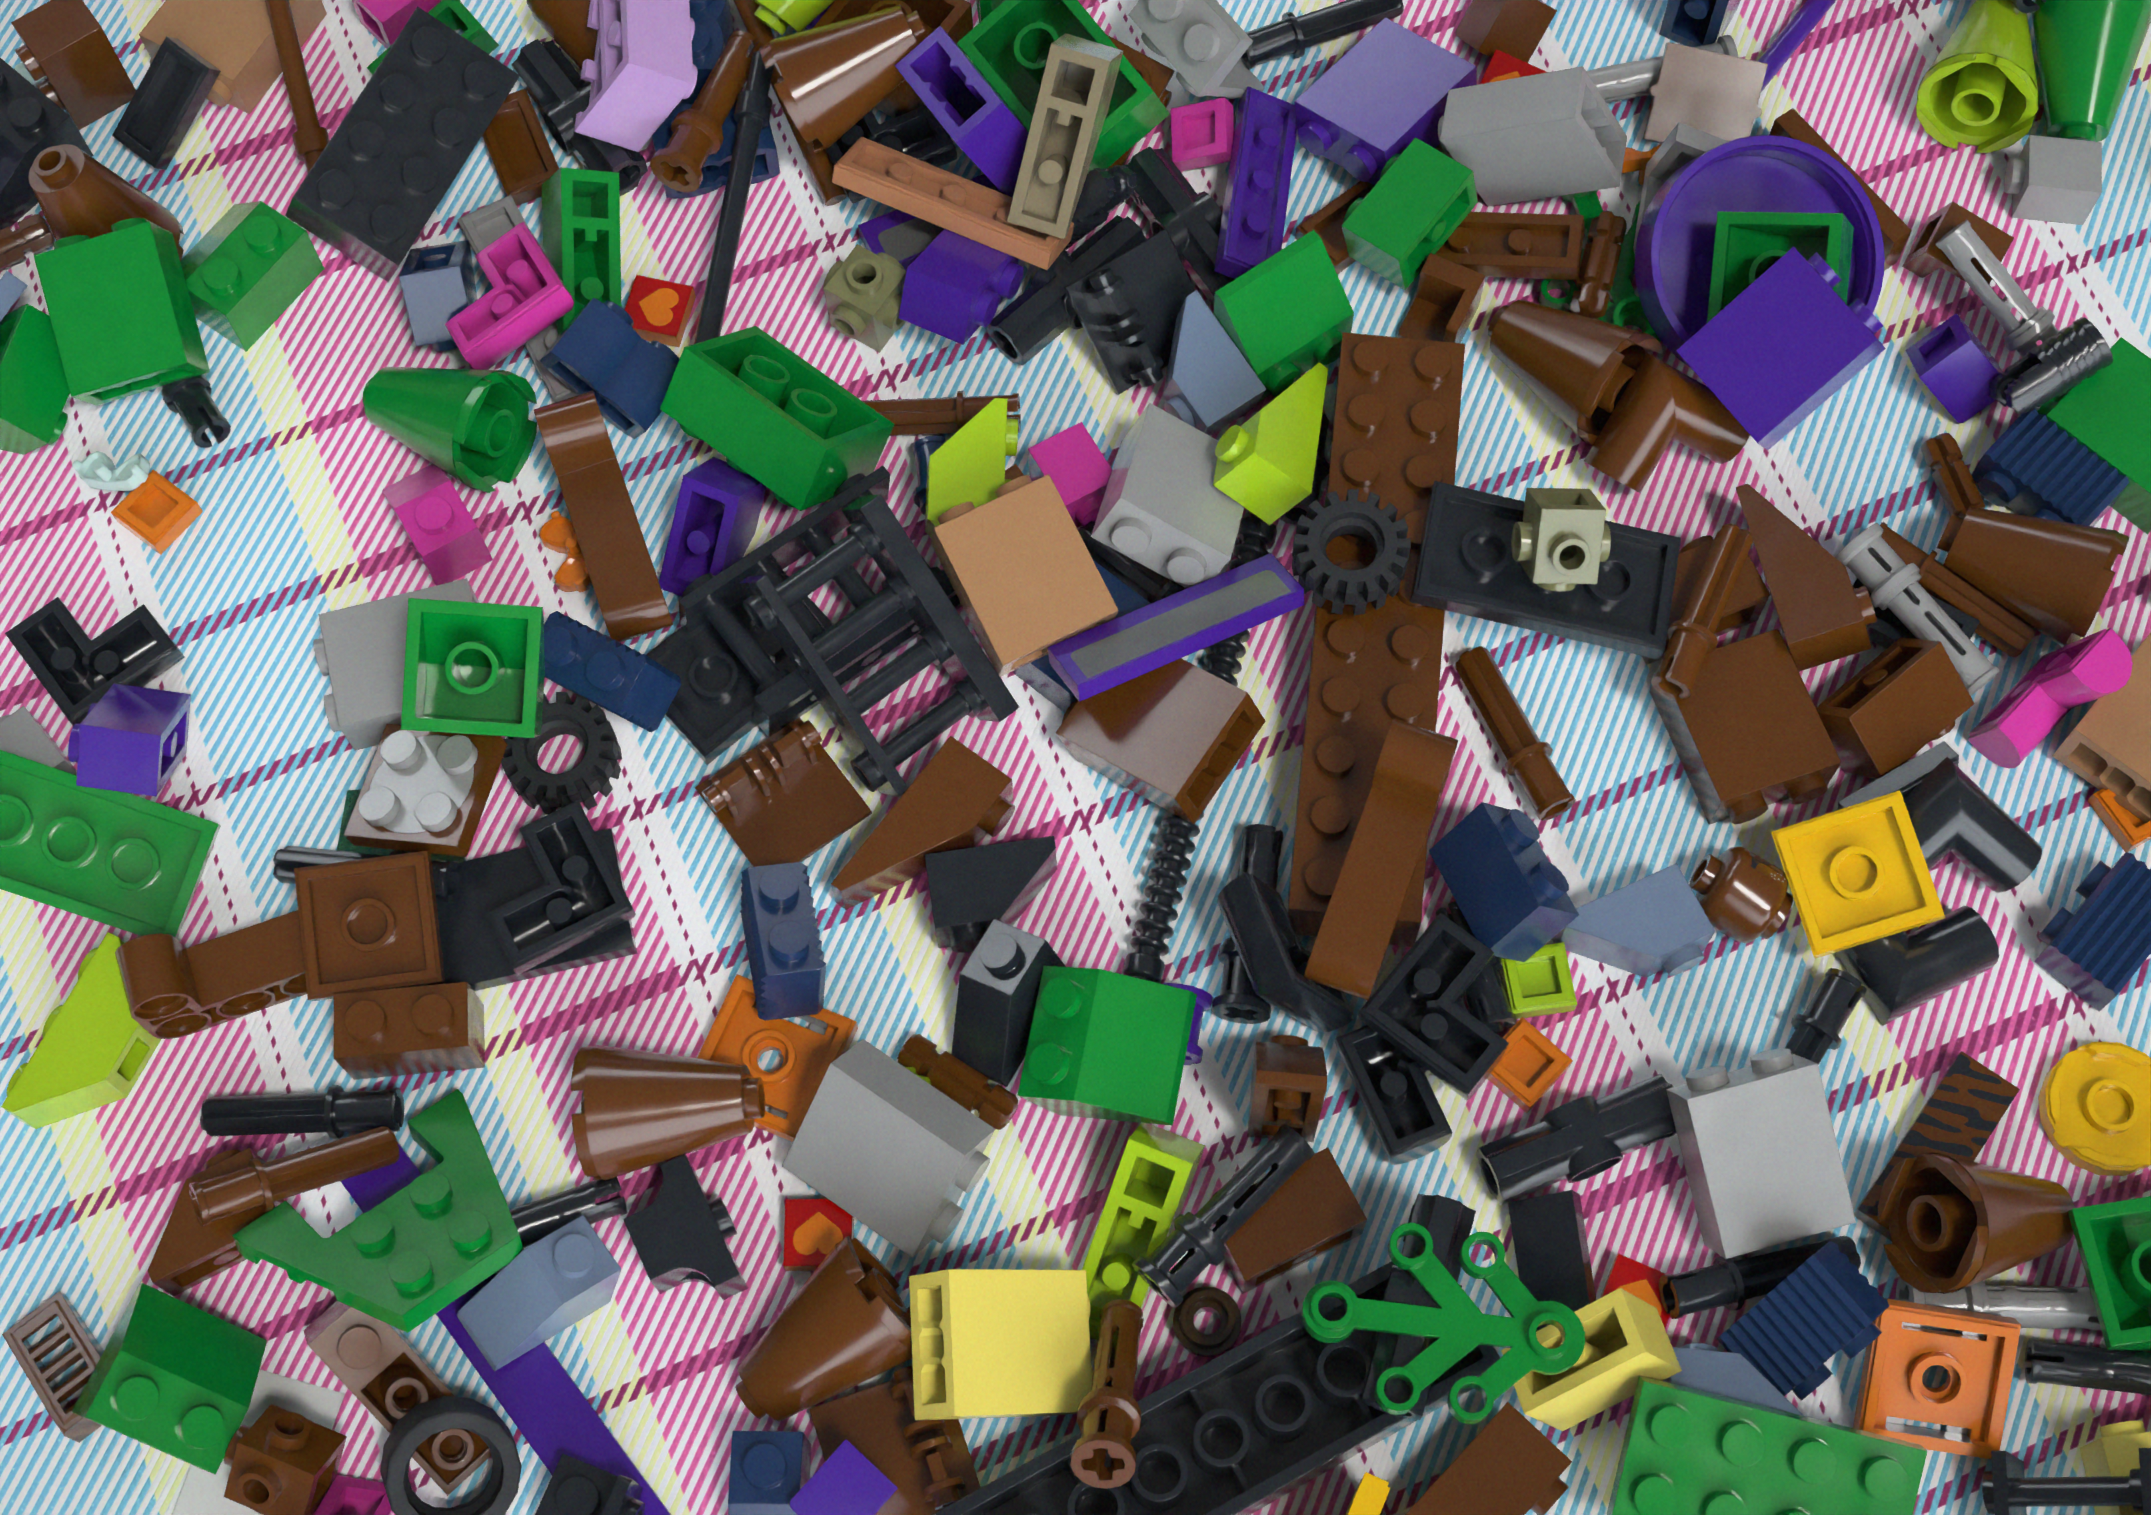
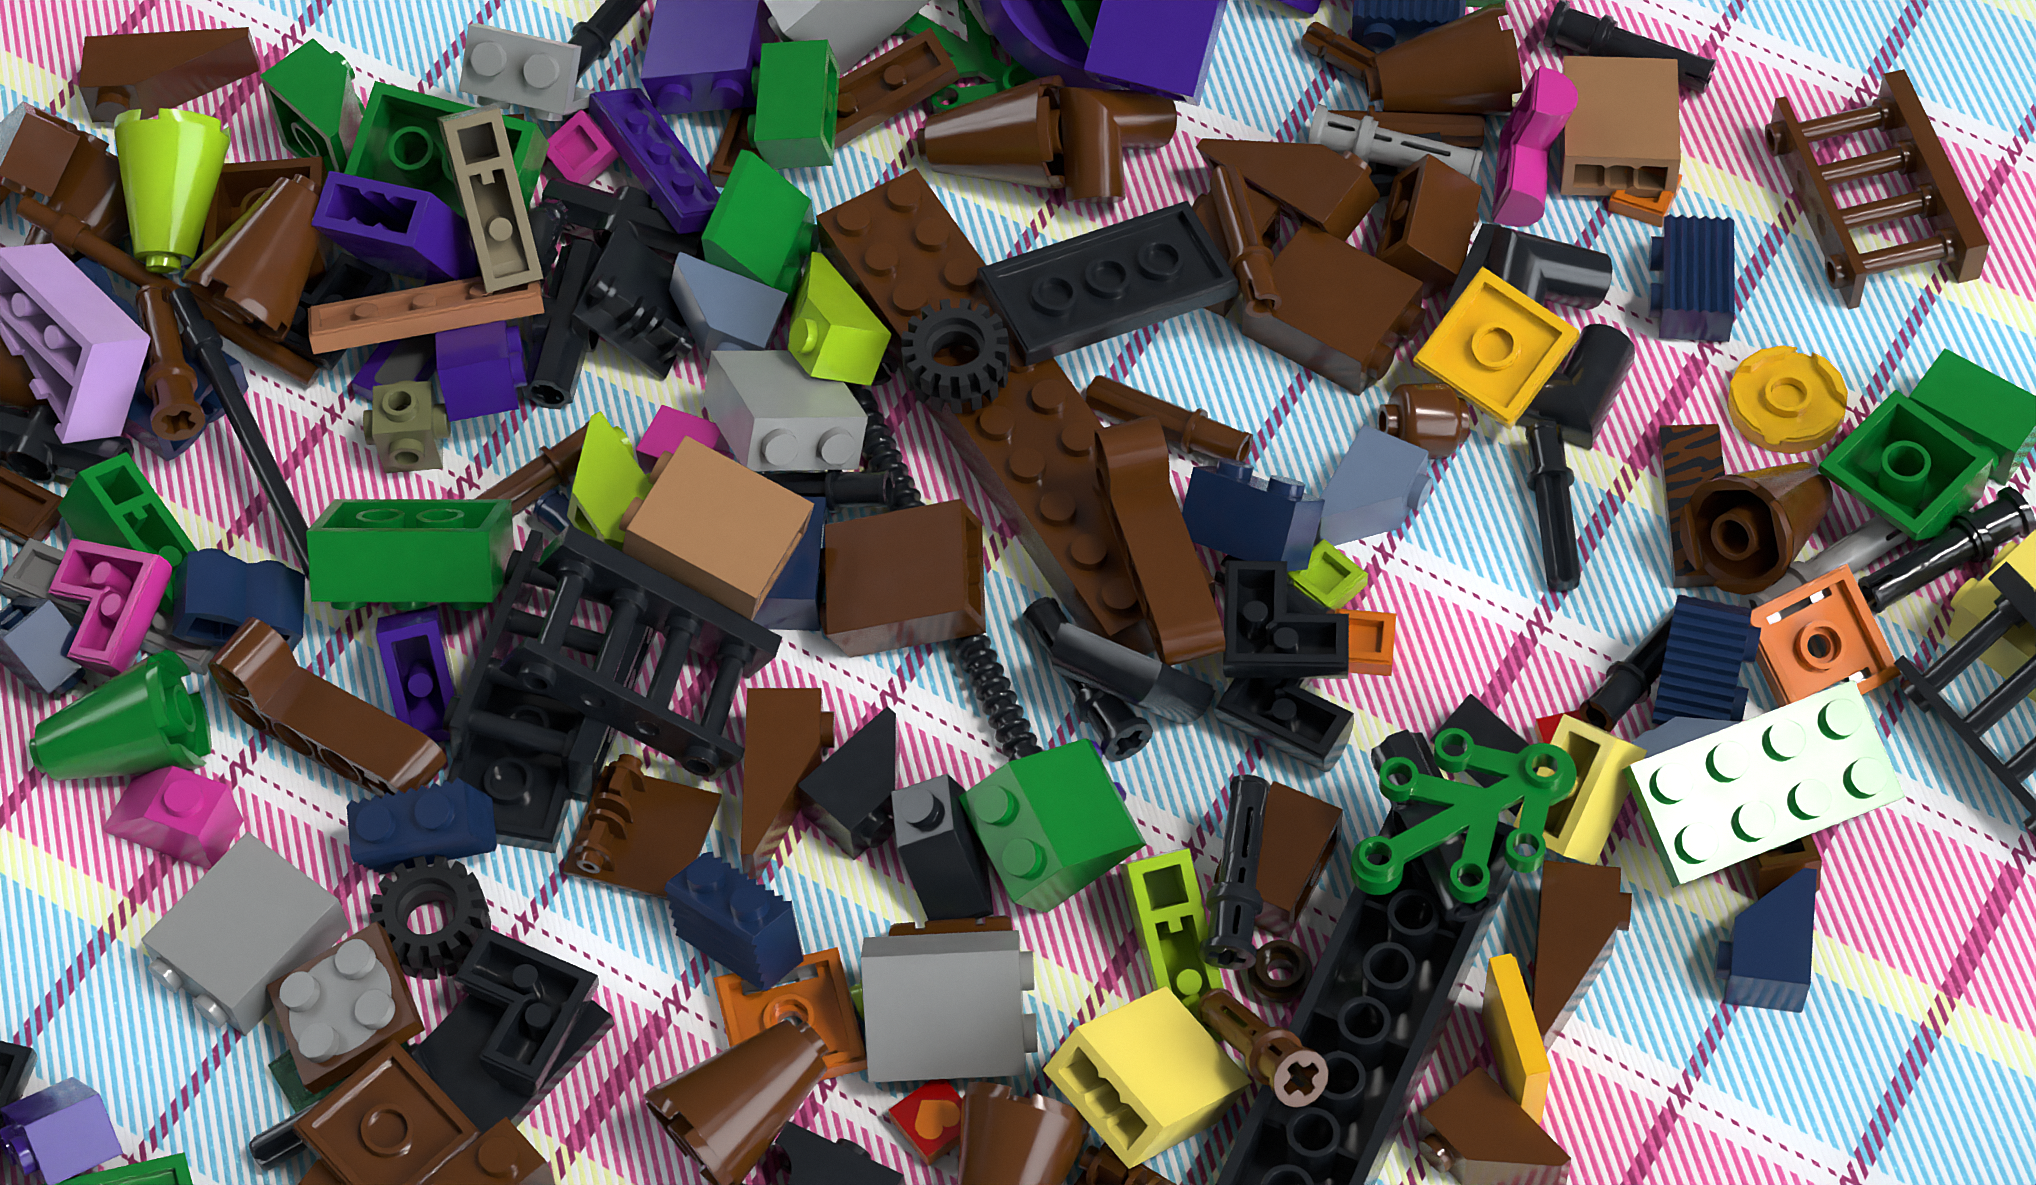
camera: 35 degrees left, 10 degrees down
green slope [401,598,545,738] -> none
orange piece [539,511,591,592] -> none
tile [625,275,696,347] -> none
tile [1048,553,1305,702] -> none
reddish brown slope [1247,1035,1327,1143] -> none
reddish brown panel [1398,253,1486,343] -> none
black piece [1476,1074,1677,1206] -> none
olive brick [1511,488,1611,591] -> none
reddish brown axle [1570,211,1627,320] -> none
light grey brick [1666,1048,1856,1259] -> none

